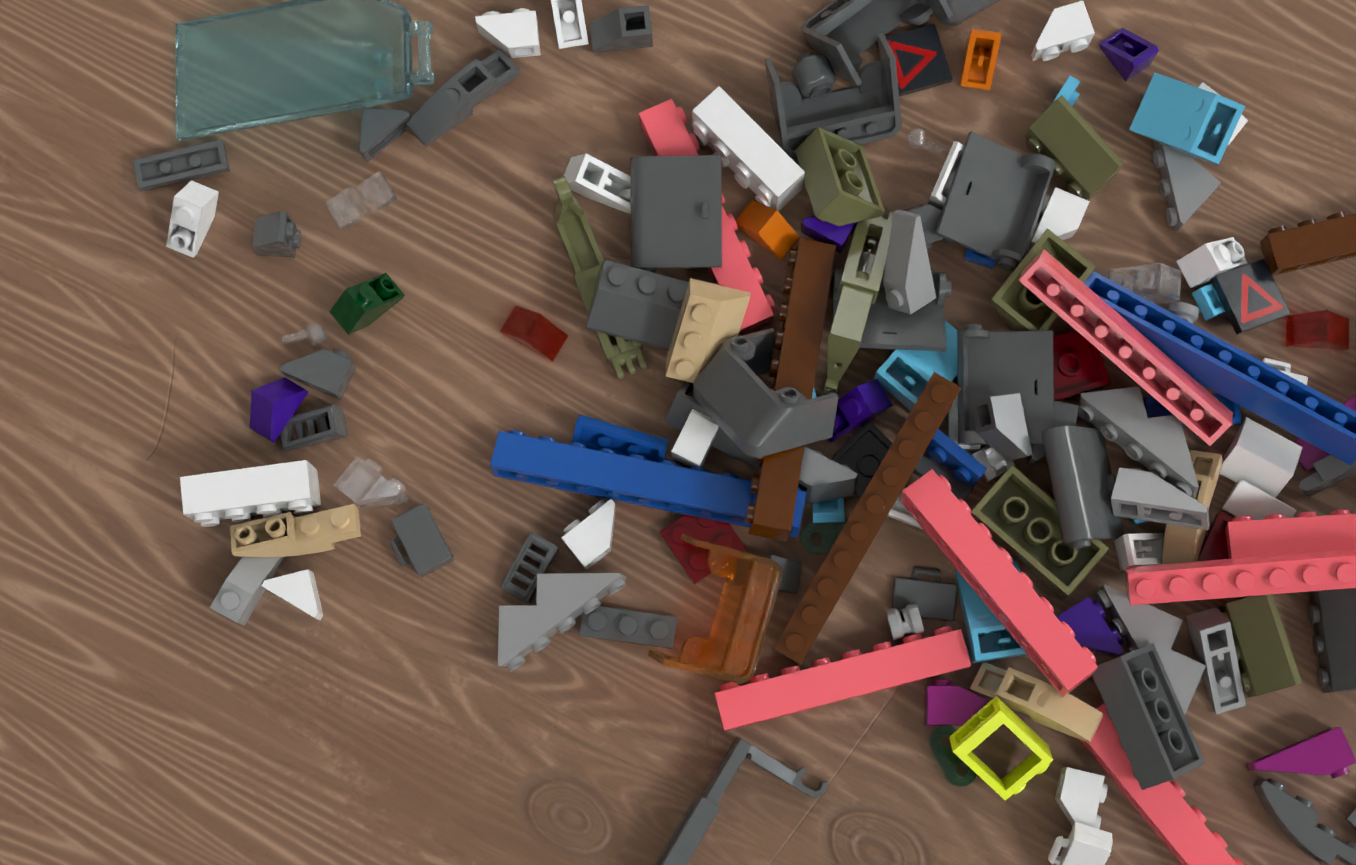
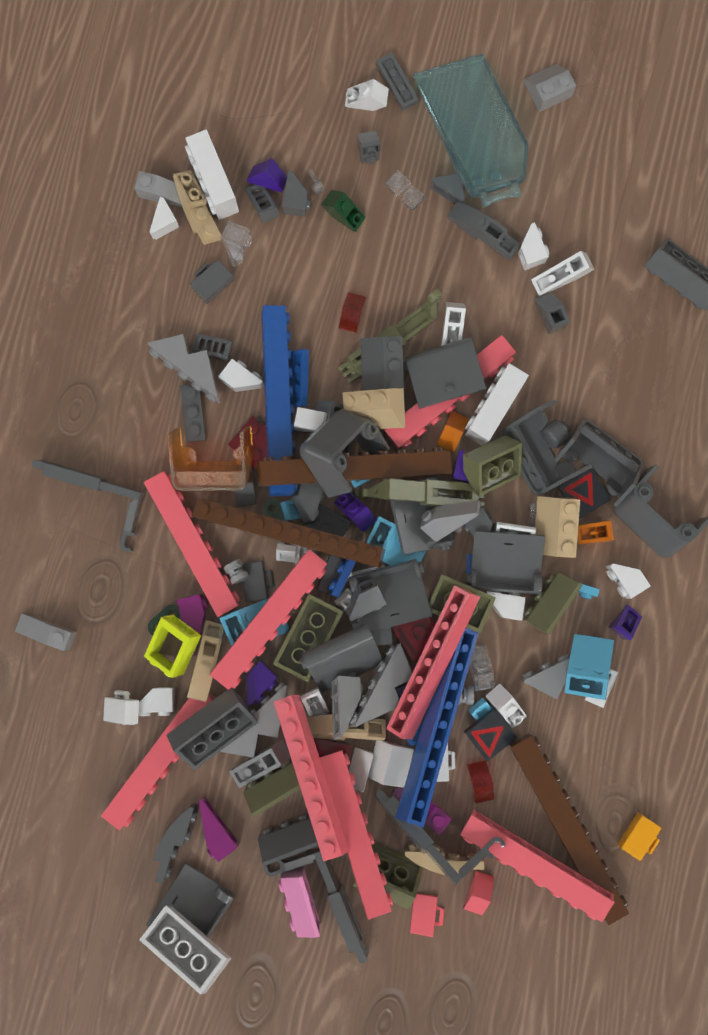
camera: 70 degrees right, 5 degrees up
none -> white tile [276,542,297,563]
none -> tan slope [535,496,580,558]

